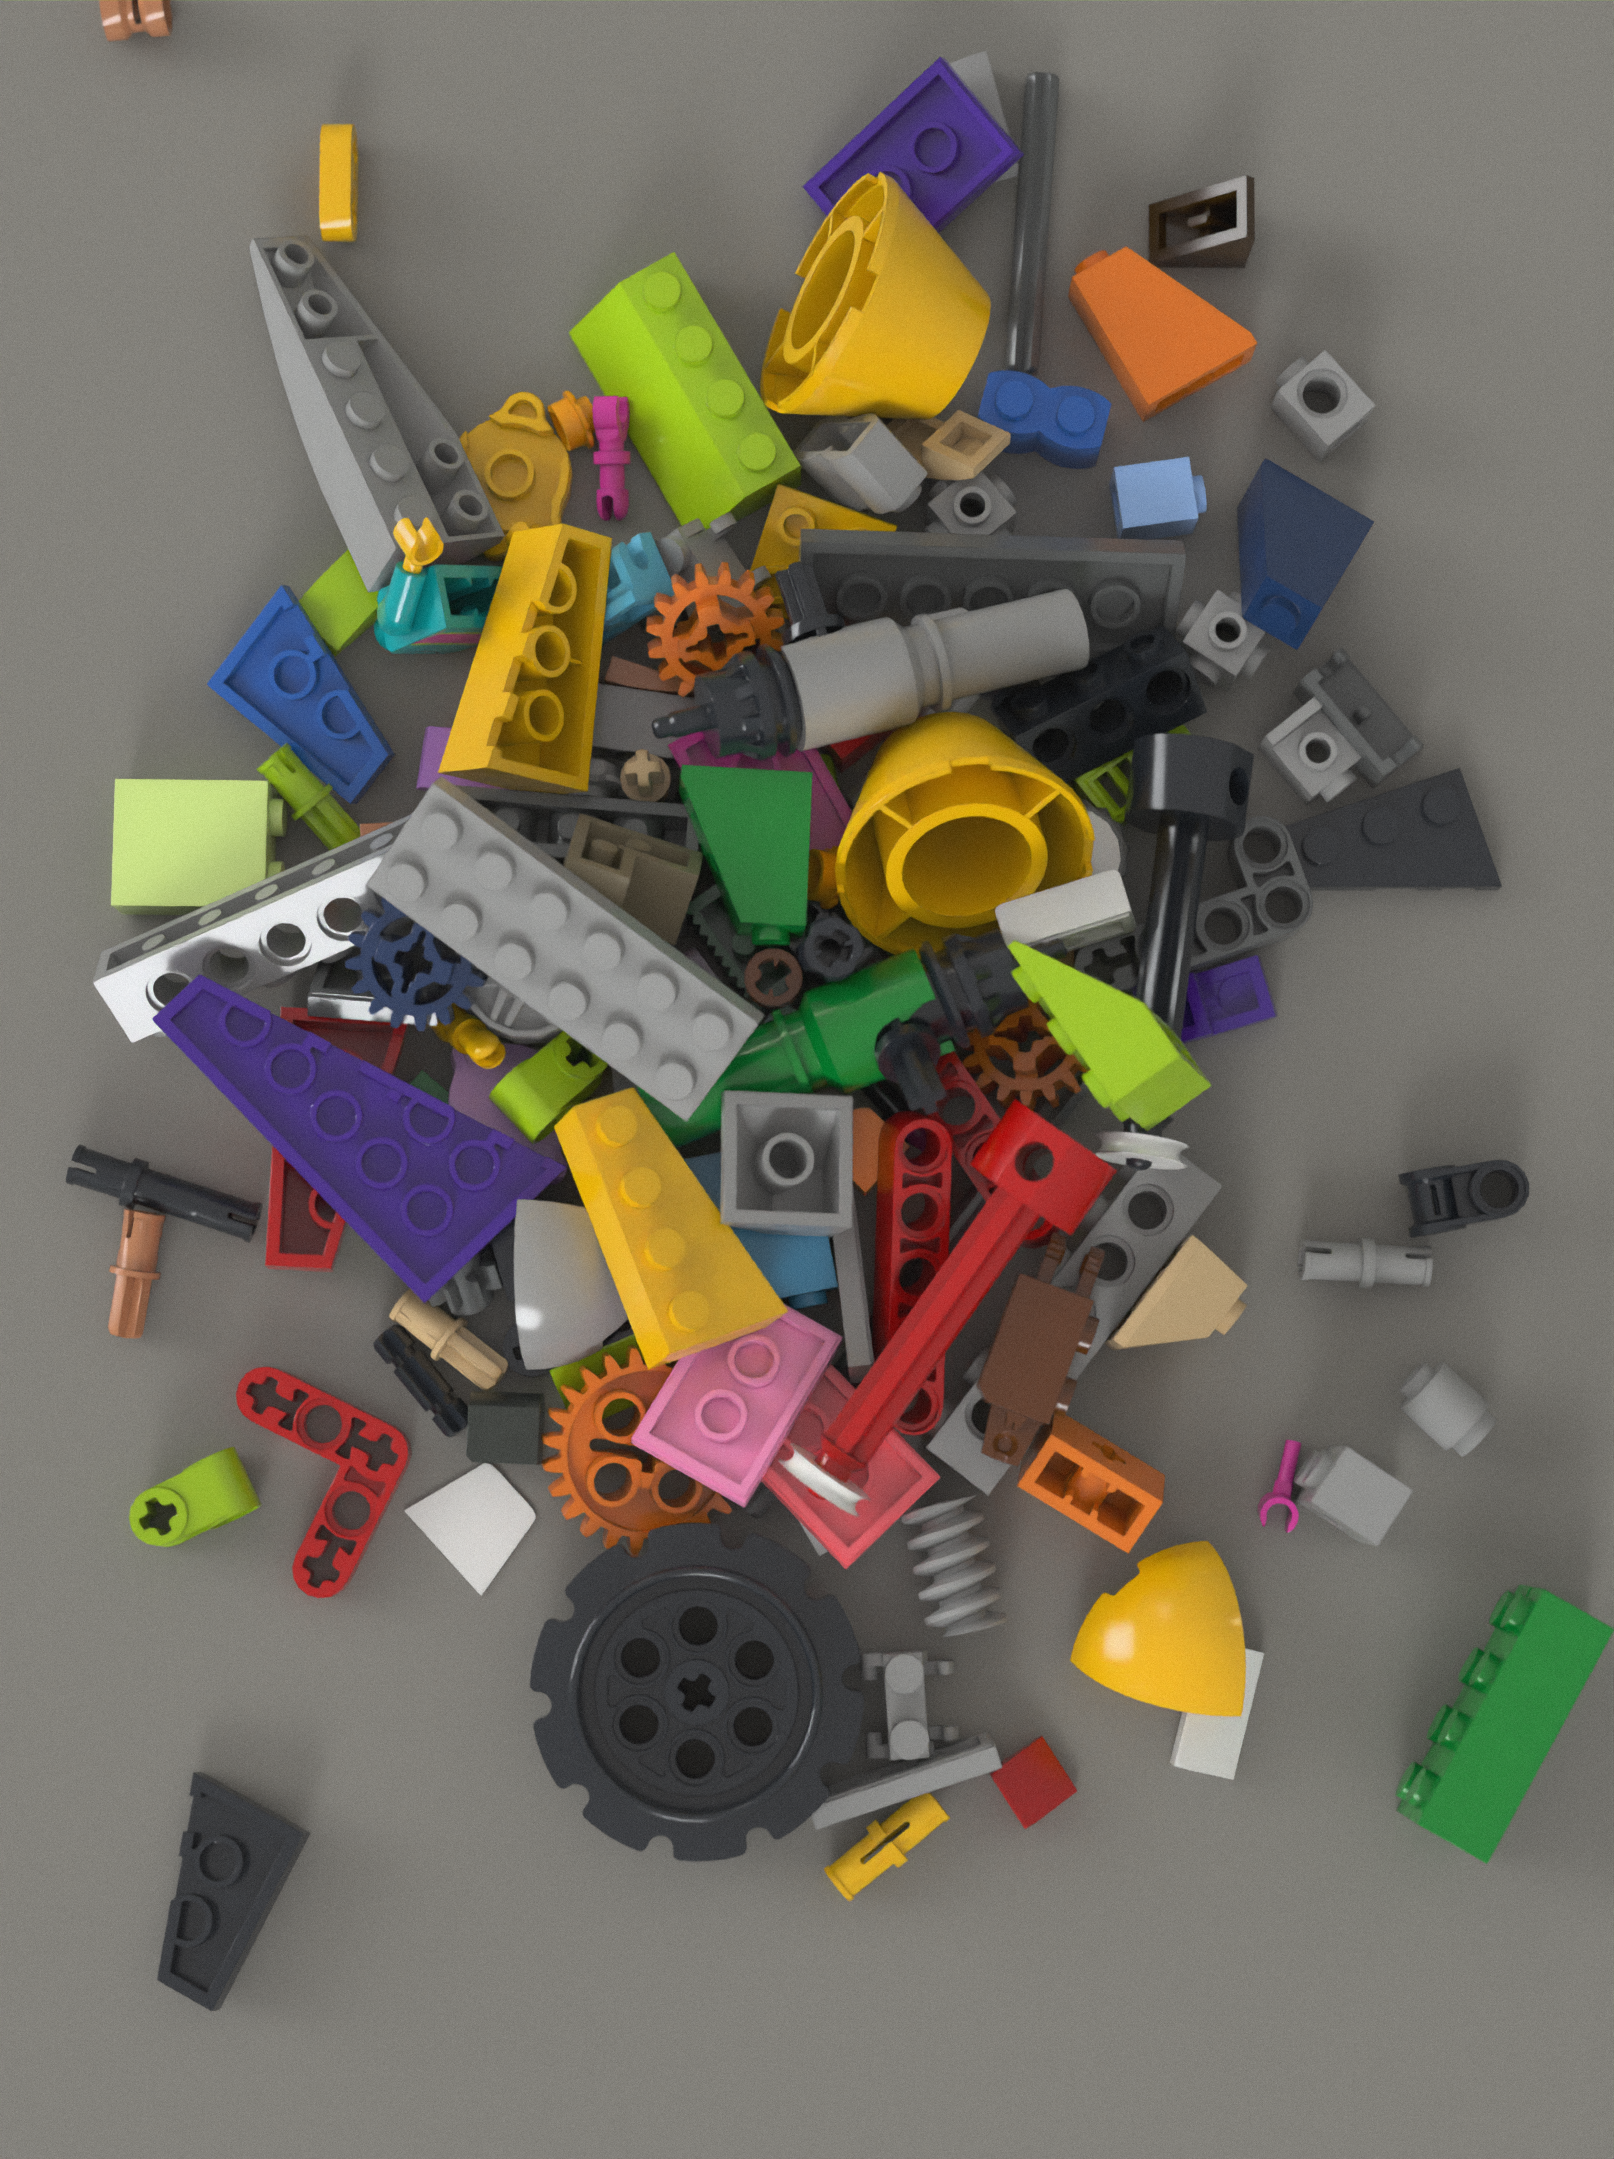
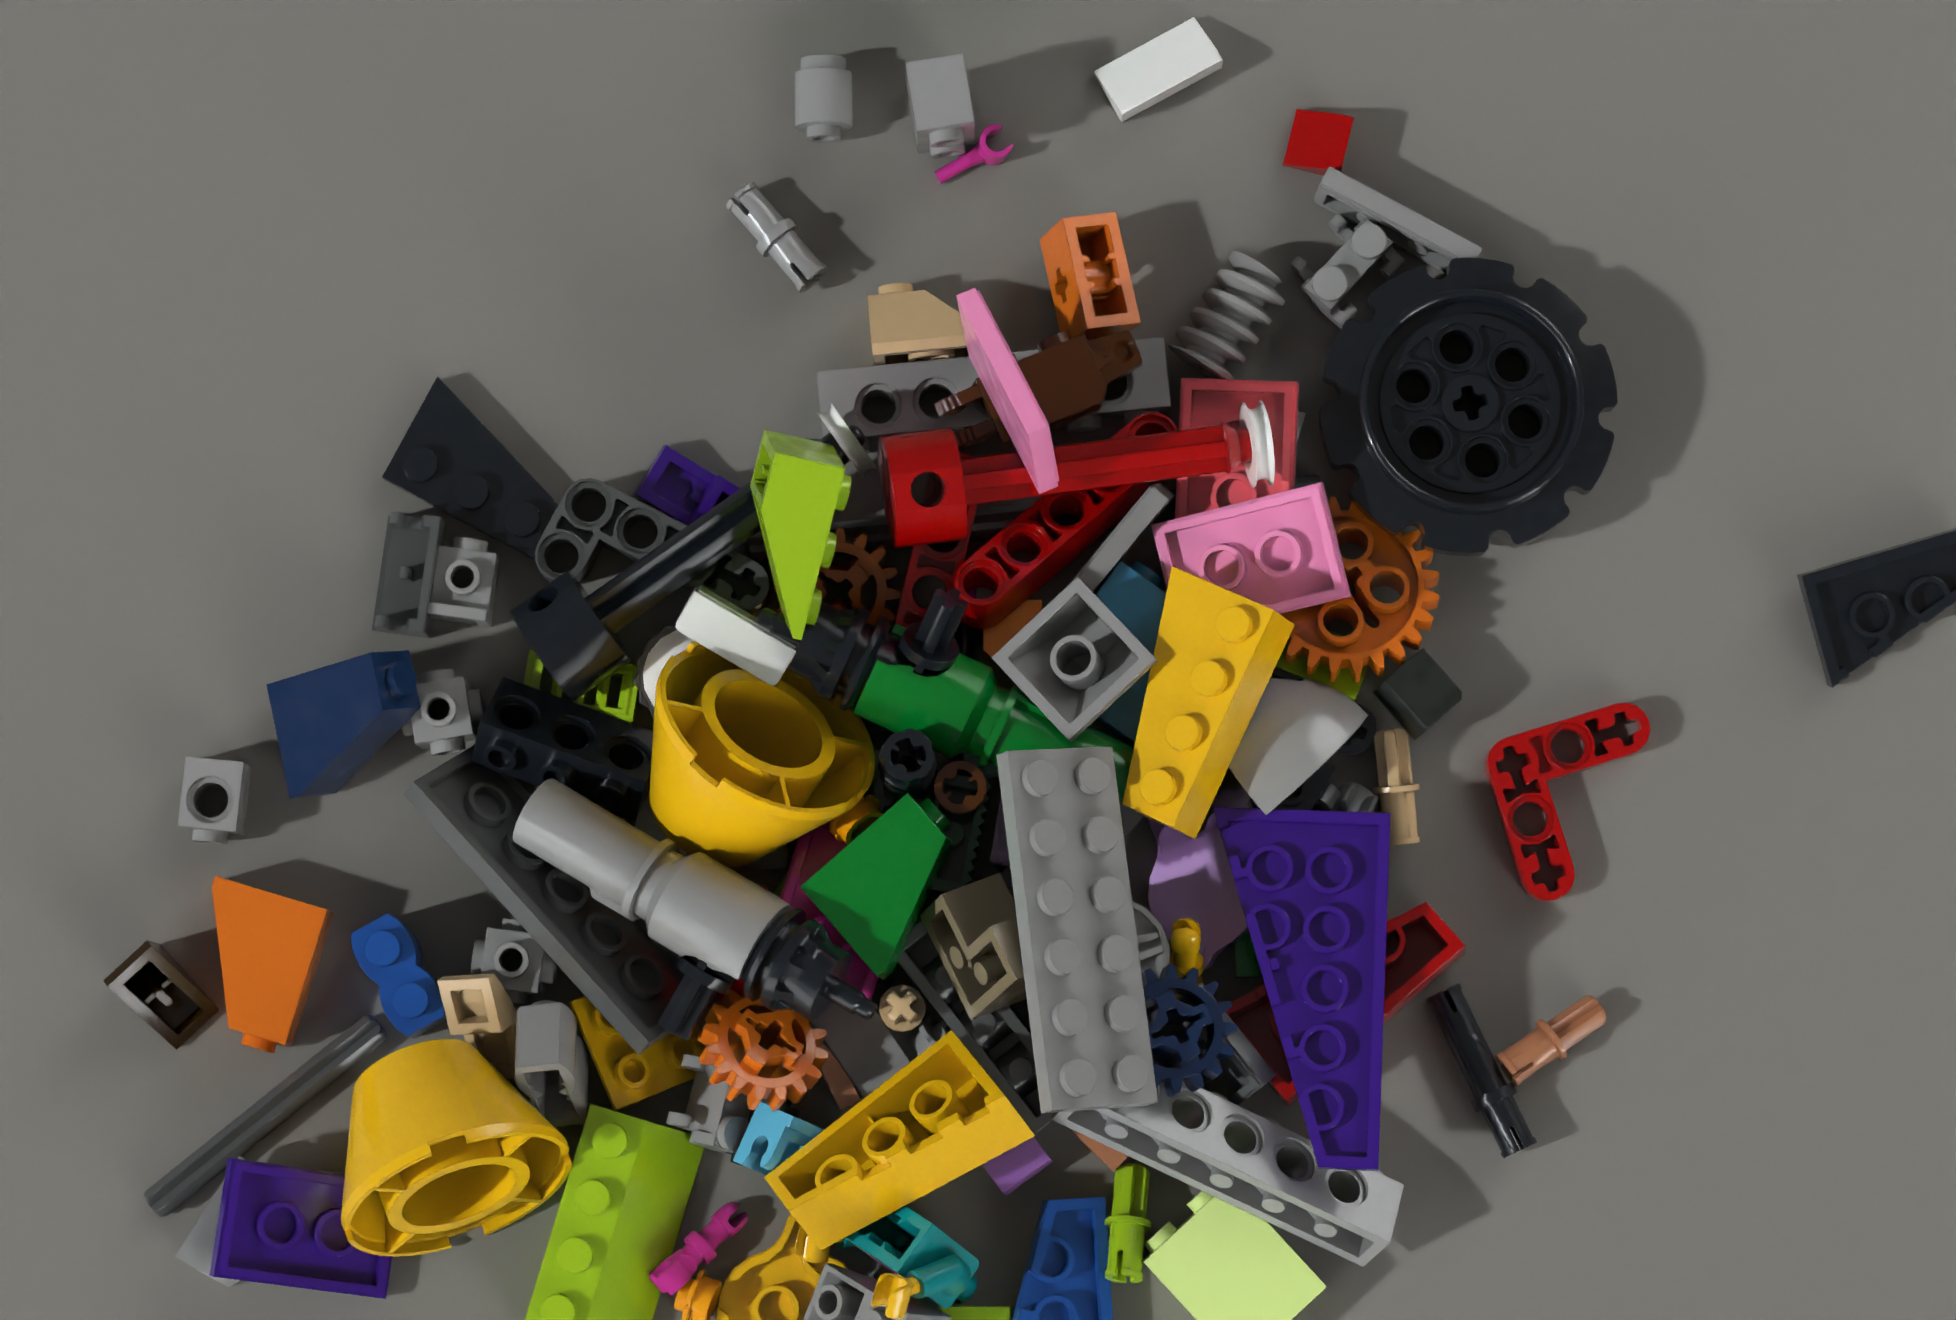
camera: 135 degrees left, 0 degrees up
lime piece [129,1447,262,1547] -> none
black axle [373,1324,468,1437] -> none
white sticker [404,1463,536,1596] -> none
lime piece [489,1031,609,1145] -> none
yellow pin [824,1792,950,1901] -> none
yellow brick [1070,1541,1246,1717] -> none
light blue brick [1109,457,1207,540] -> none
black piece [1398,1160,1529,1238] -> none
none -> bright pink tile [956,288,1060,494]

